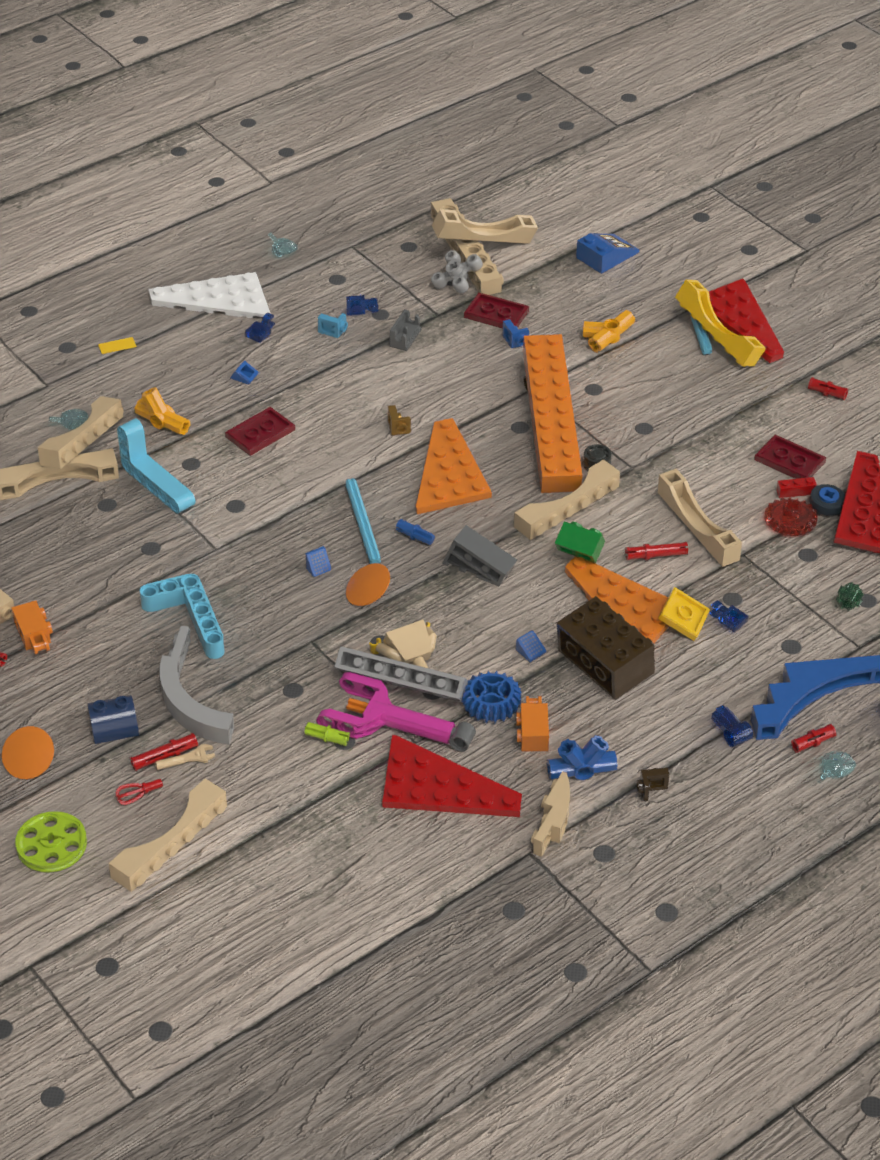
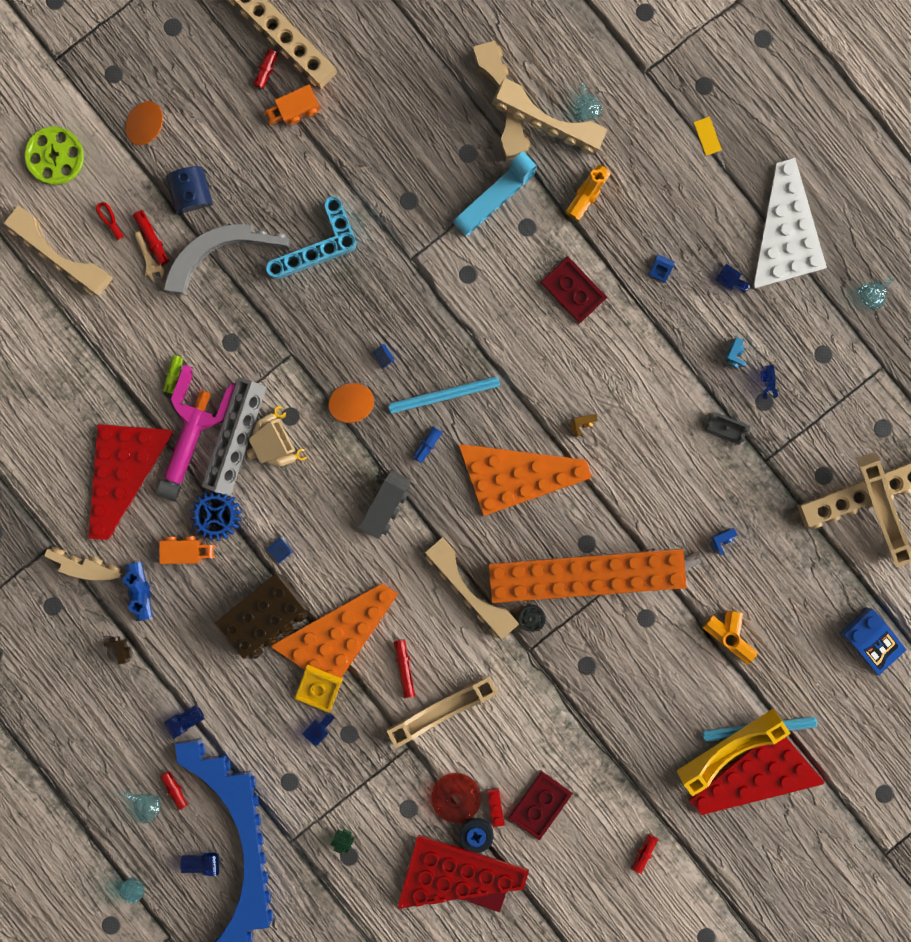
camera: 90 degrees right, 45 degrees up
light grey gear [431,250,483,293] -> none
dark red tile [464,292,529,329] -> none
green brick [555,521,605,563] -> none

